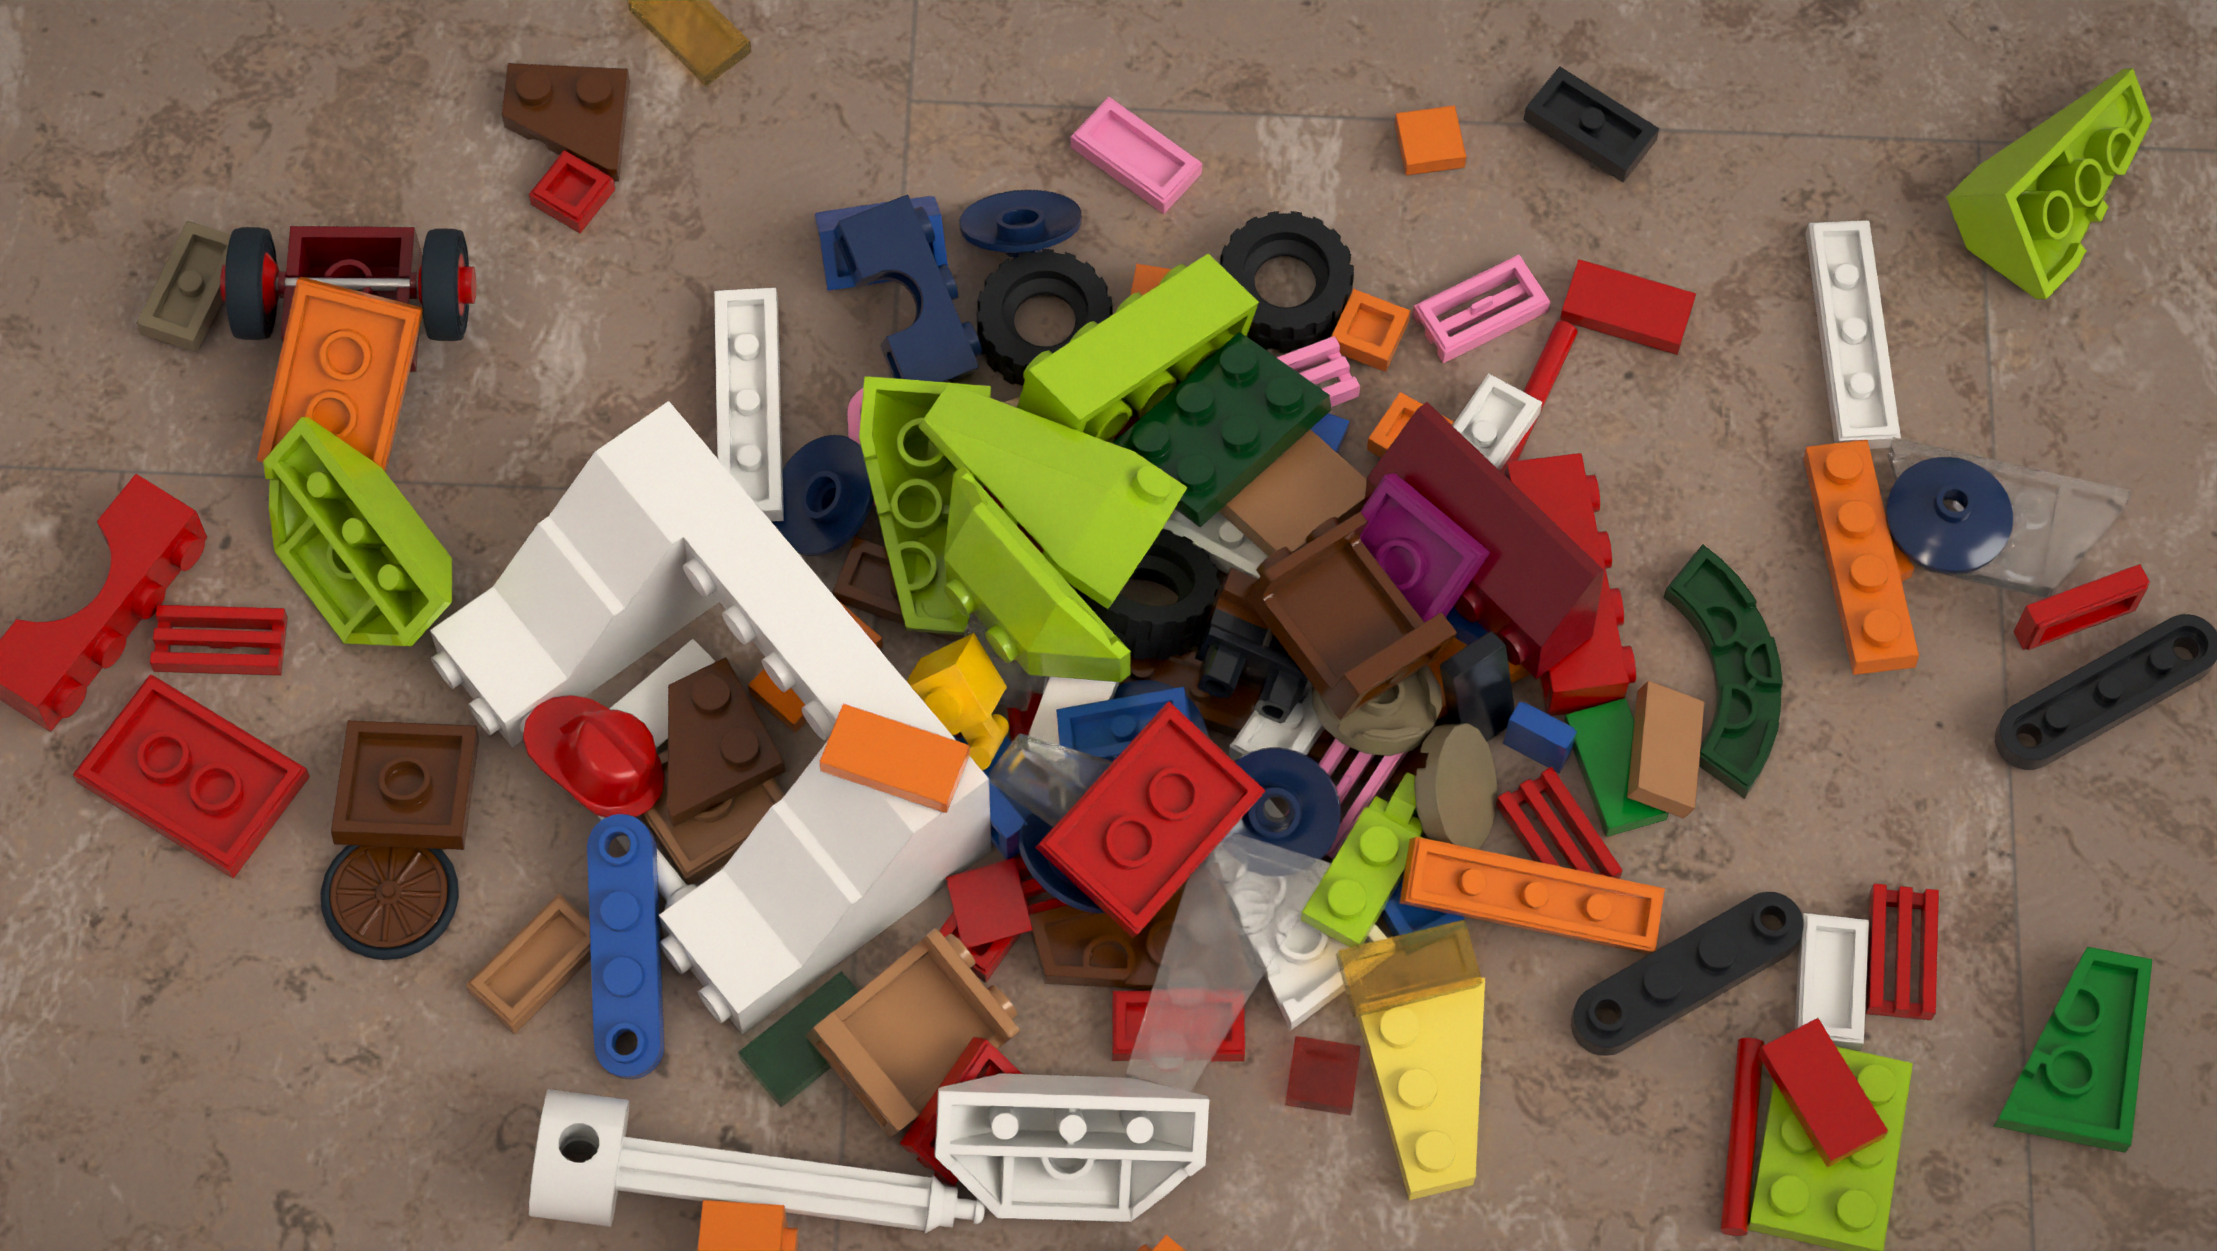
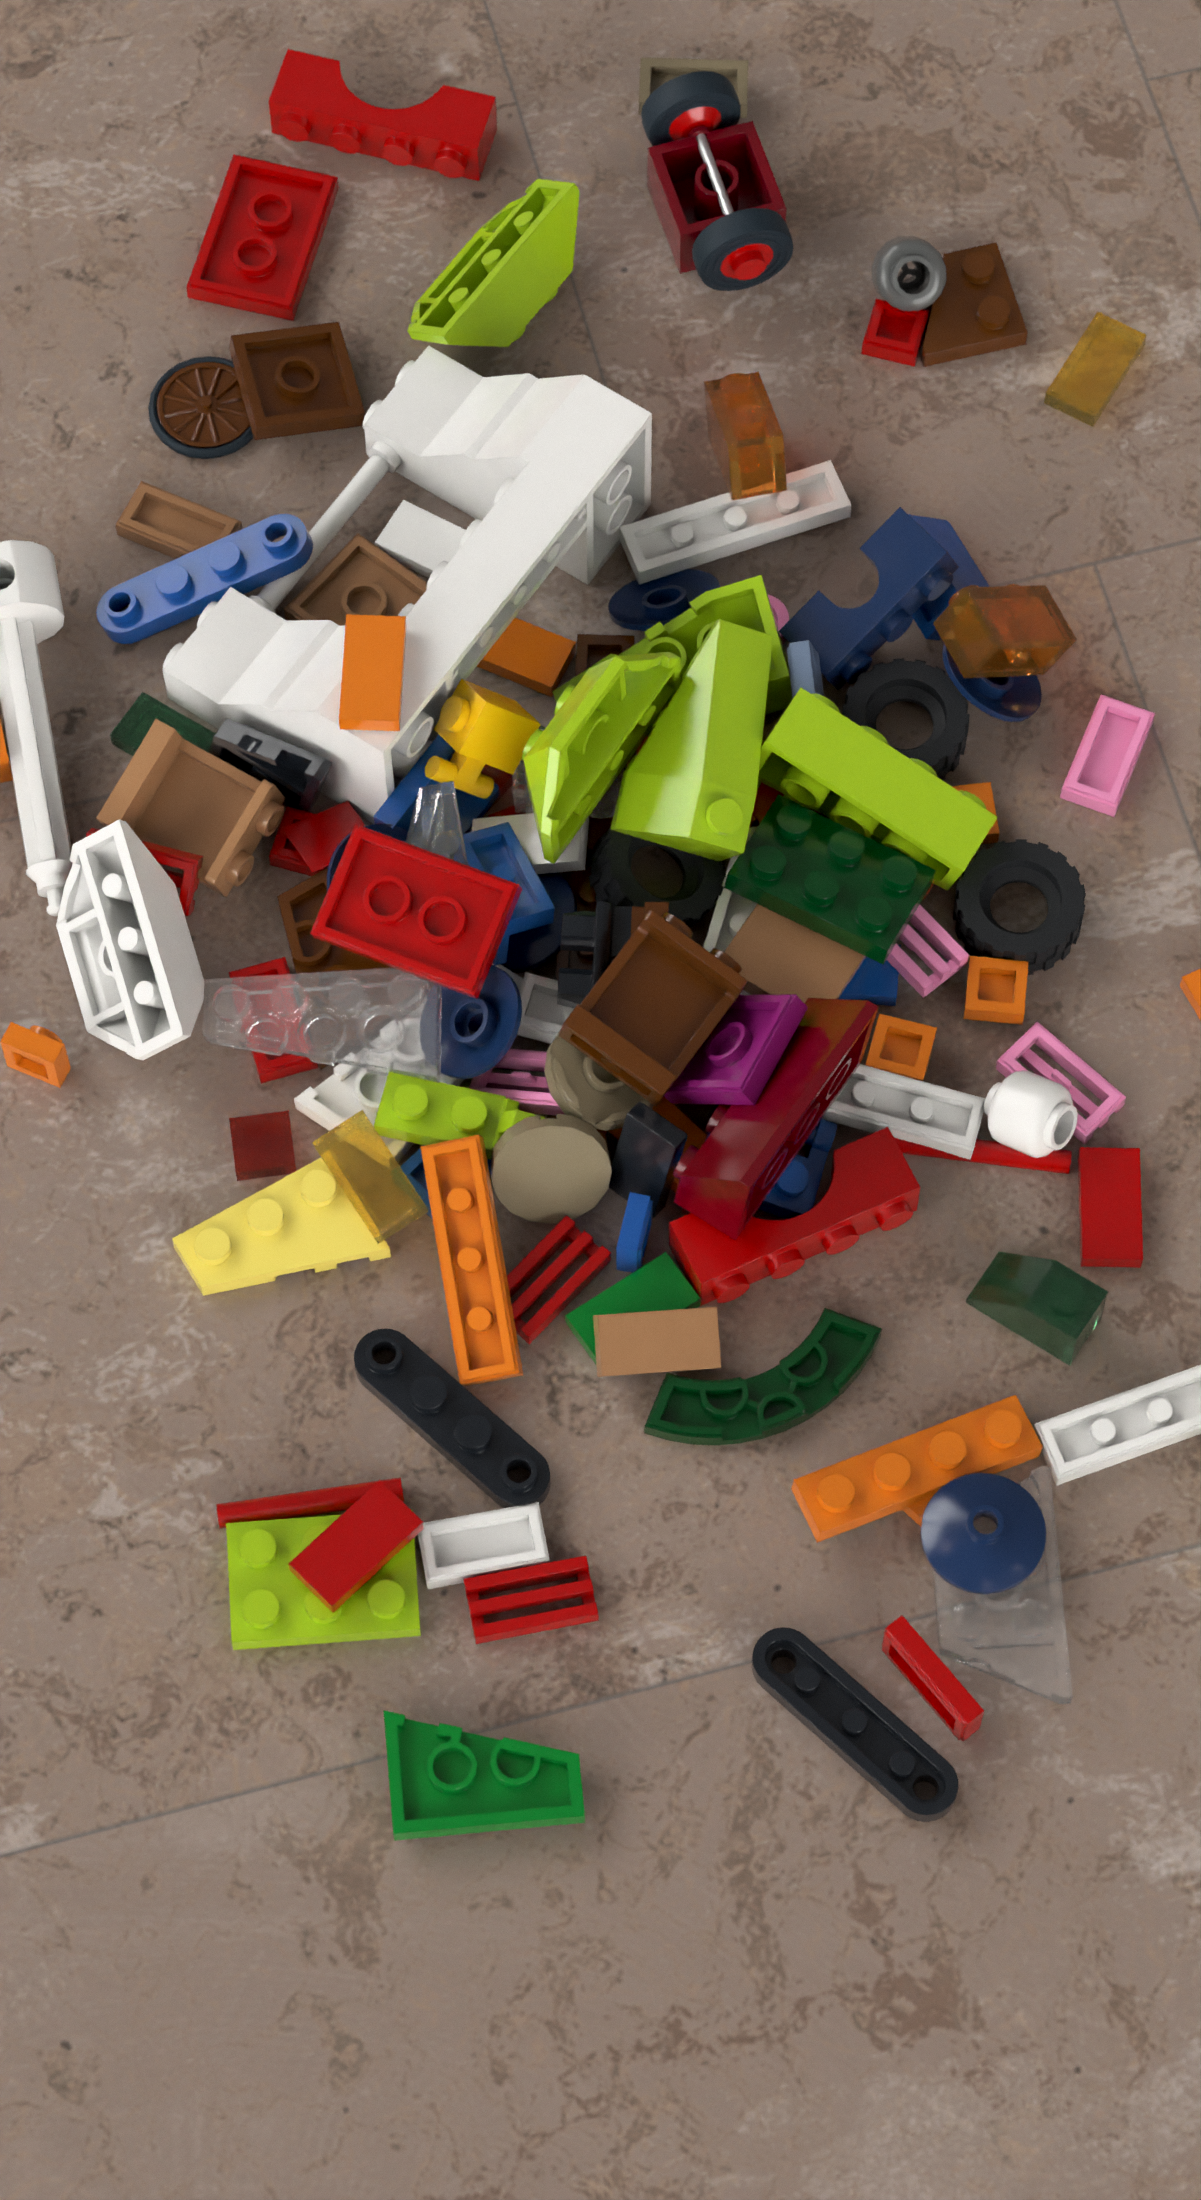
camera: 75 degrees right, 0 degrees up
red tile [150,605,288,676] -> none
orange tile [256,277,423,472] -> none
red piece [523,695,665,818] -> none
reddish brown wing [667,657,786,826] -> none
none -> black wing [208,718,333,812]
none -> clear orange brick [704,372,787,501]
none -> sand blue tile [787,640,824,698]
none -> dark grey head [872,236,947,311]
none -> clear orange brick [933,584,1077,678]
none -> clear green slope [966,1252,1108,1366]
none -> white head [984,1070,1078,1158]

